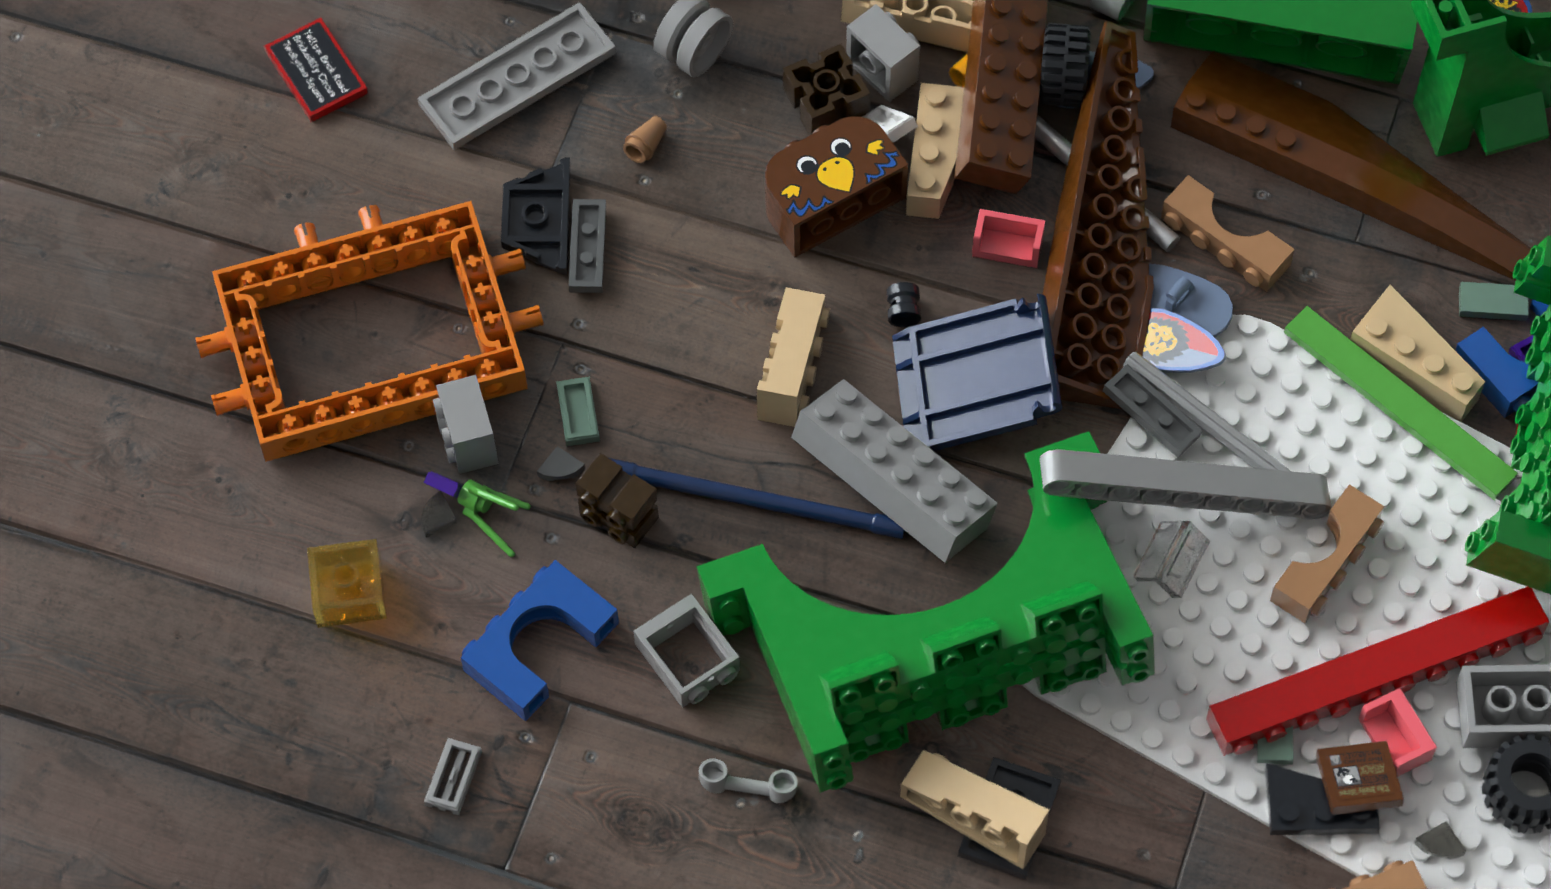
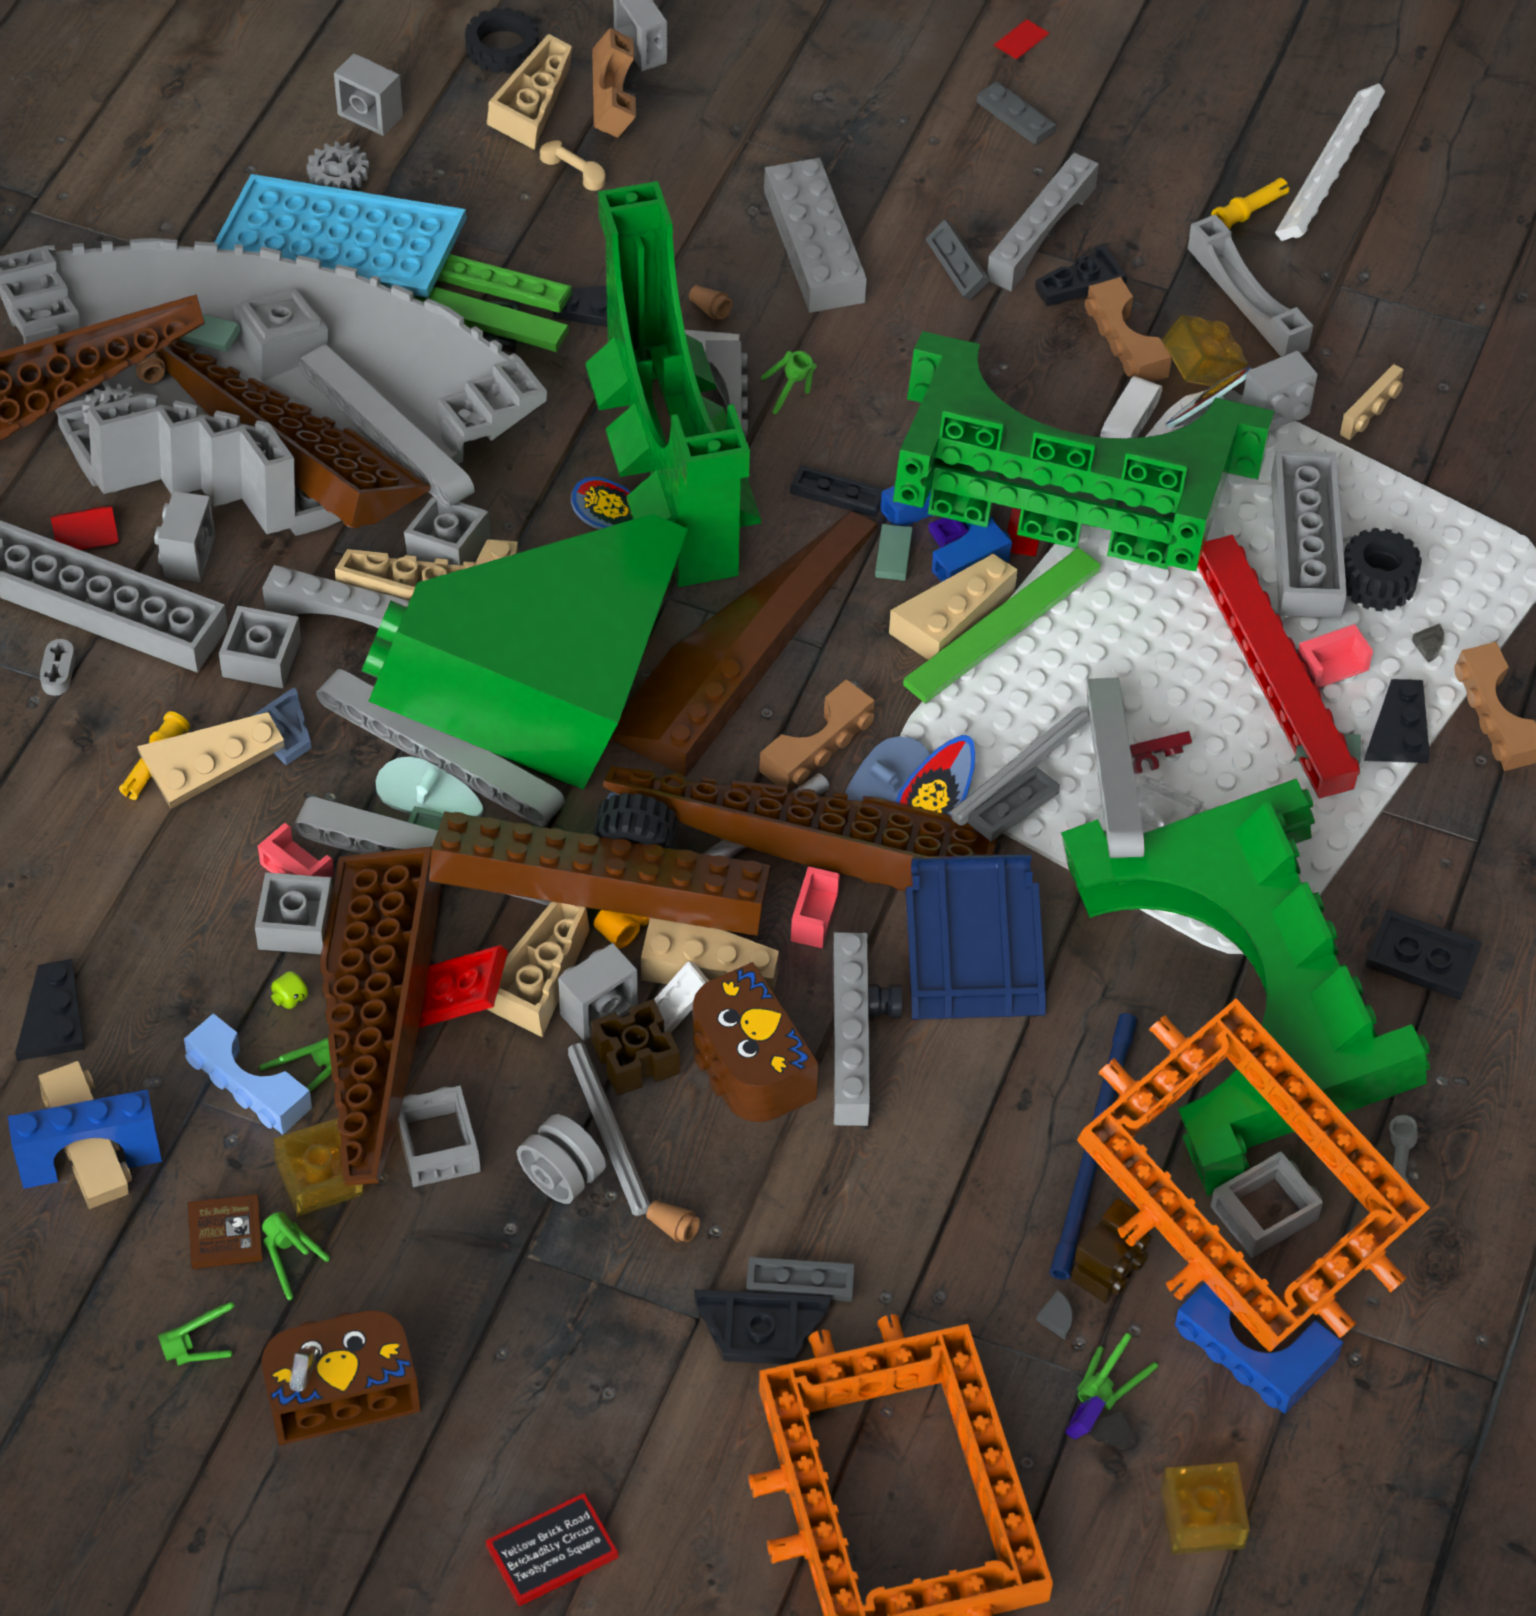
camera: 90 degrees left, 10 degrees down
light grey plate [418,2,616,150] -> none
light grey tile [424,738,482,815] -> none
light grey brick [433,375,498,474] -> none
sand green tile [556,376,600,447] -> none
tan wedge [757,287,830,427] -> none
light grey brick [791,379,998,563] -> none
tan wedge [900,750,1049,869] -> none
medium nougat arch [1270,484,1385,623] -> none
reddish brown tile [1316,741,1404,815] -> none
none -> light grey axle [568,1042,650,1216]
none -> light grey arch [832,933,870,1126]
none -> orange brick [1077,999,1430,1353]
none -> dark red plate [1130,731,1192,774]

